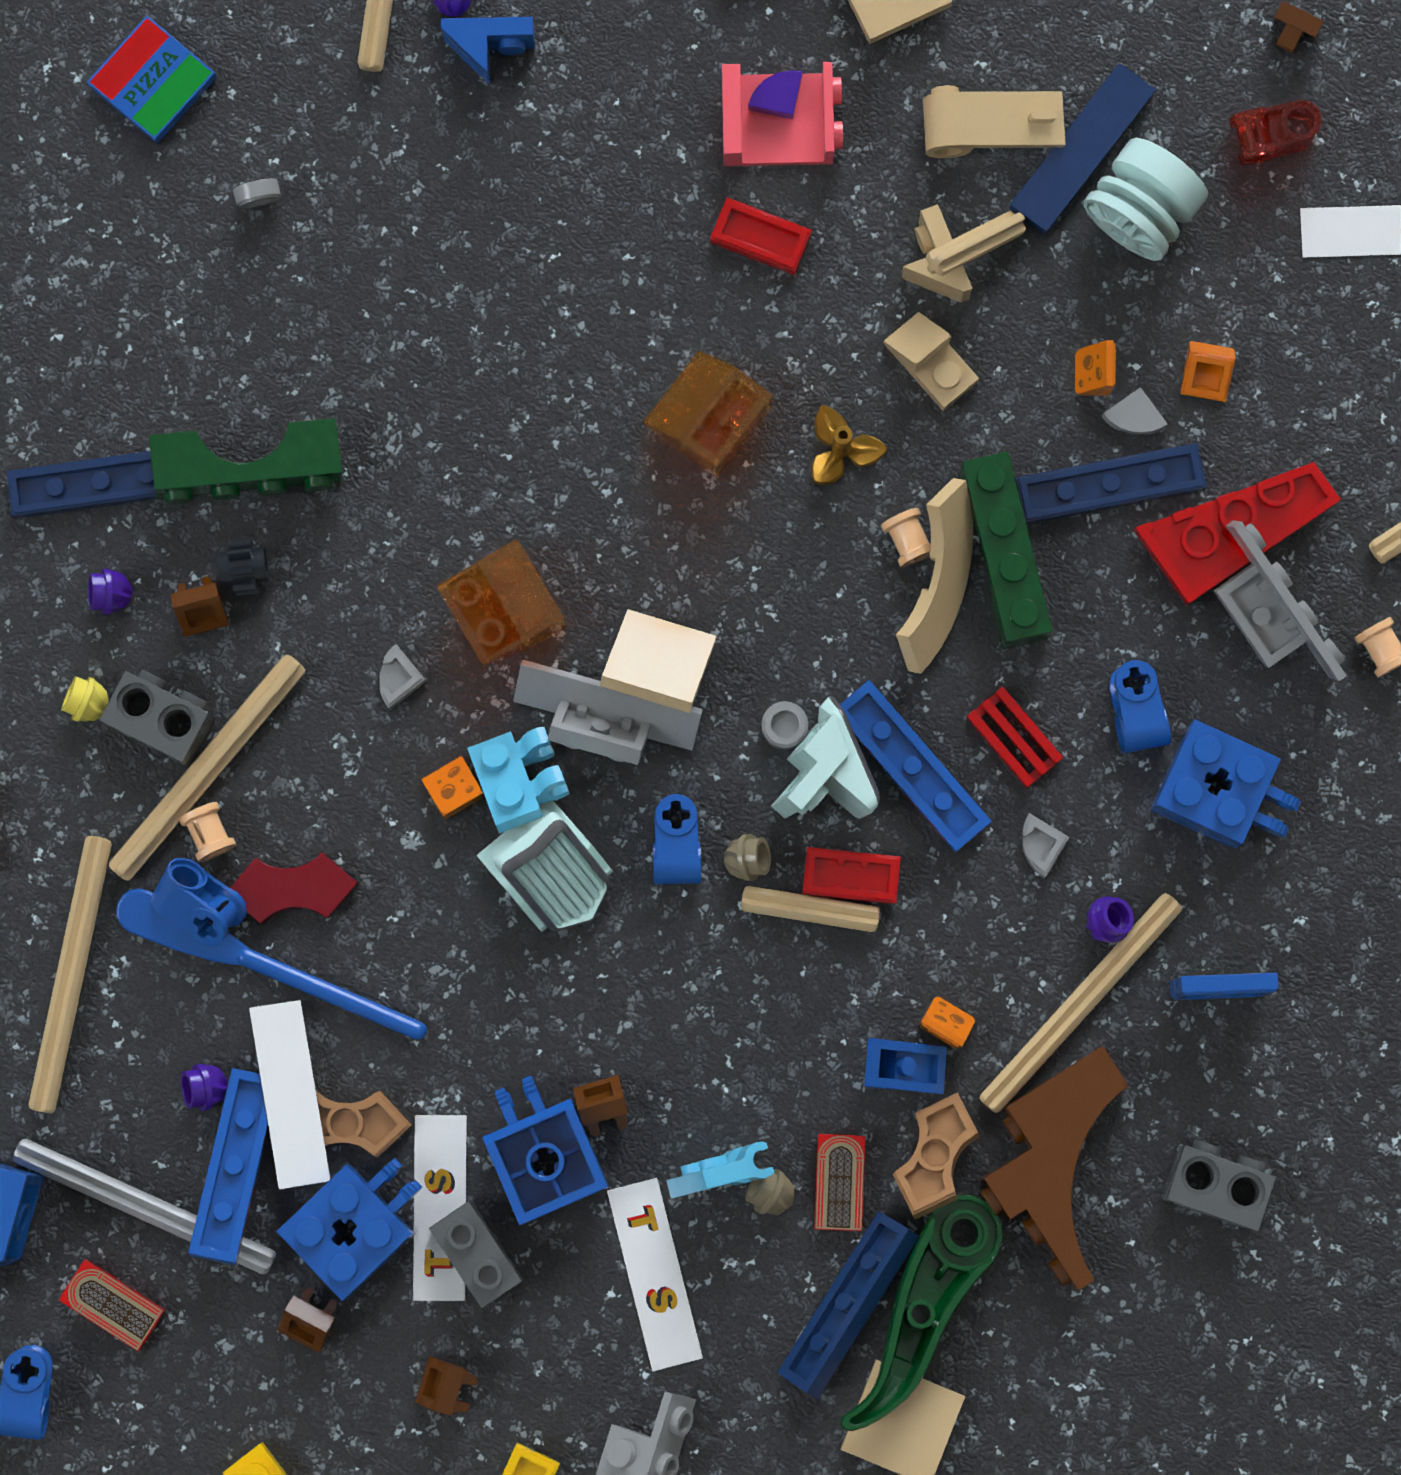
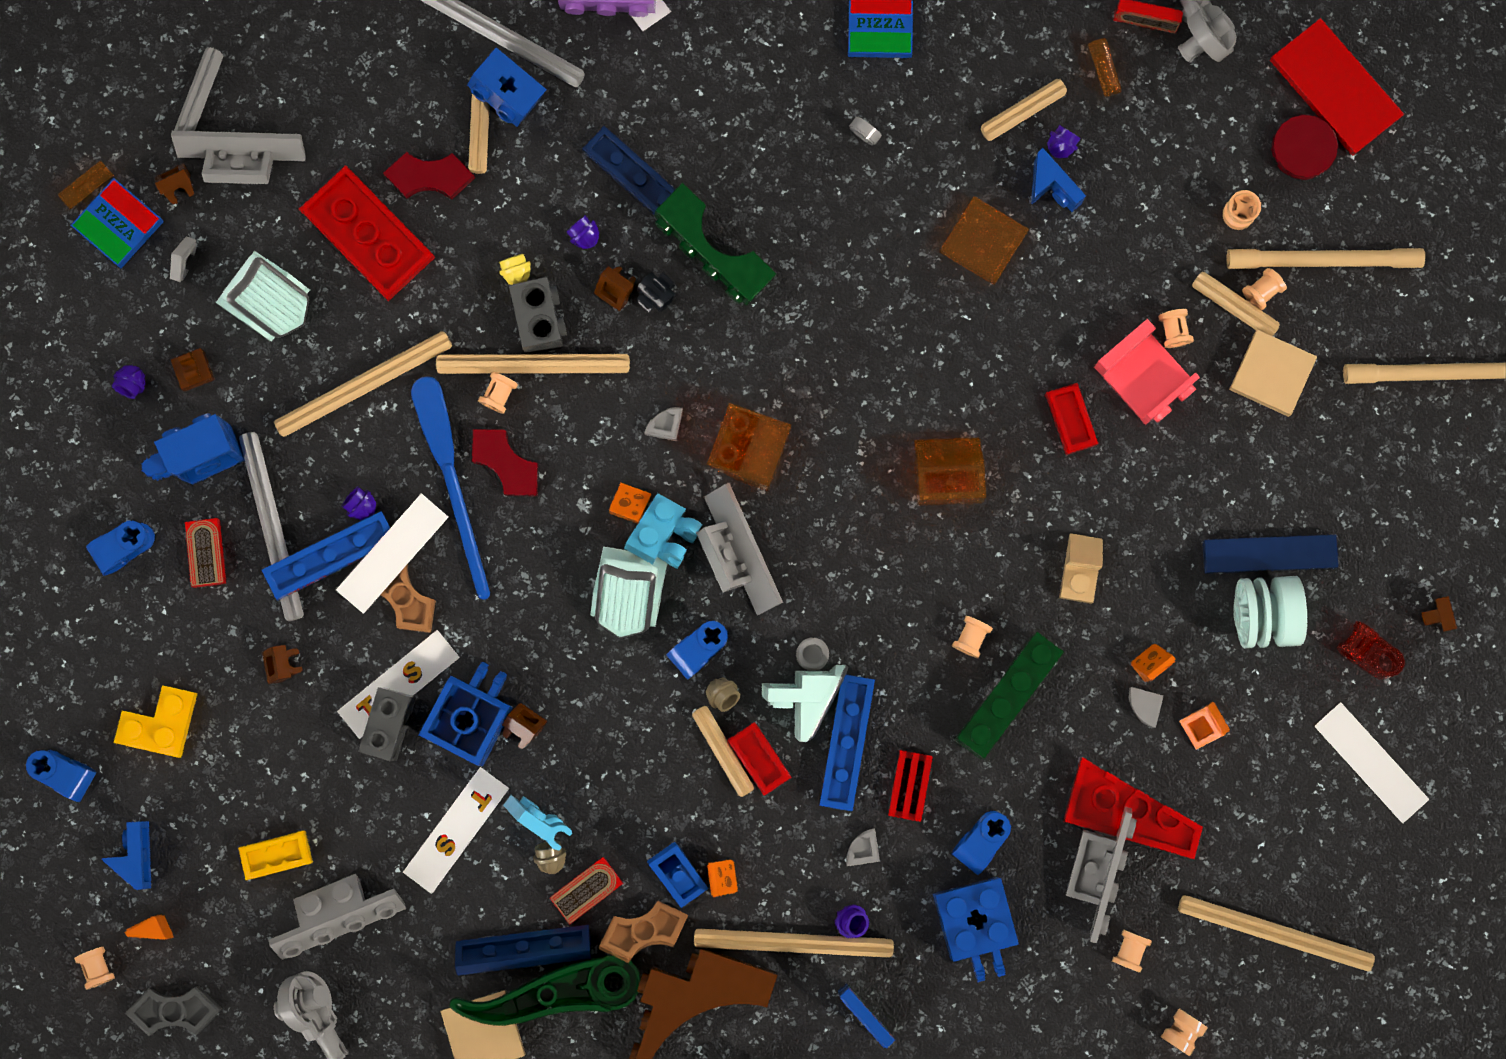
camera: 50 degrees right, 0 degrees up
blue piece [151,858,247,946] -> none
blue hinge [276,1158,422,1301] -> none
reddish brown tile [415,1356,477,1416] -> none
tile [600,609,716,713] -> none
dark purple tile [748,70,803,120] -> none
pearl gold plant [811,405,887,485] -> none
tan tile [896,478,973,674] -> none
tan slope [902,204,972,303] -> none
tan door [923,85,1065,158] -> none
tan axle [926,211,1026,276] -> none
dark blue tile [1015,443,1207,525] -> none
none -> clear orange tile [940,196,1029,285]
none -> light nougat bush [1158,309,1194,348]

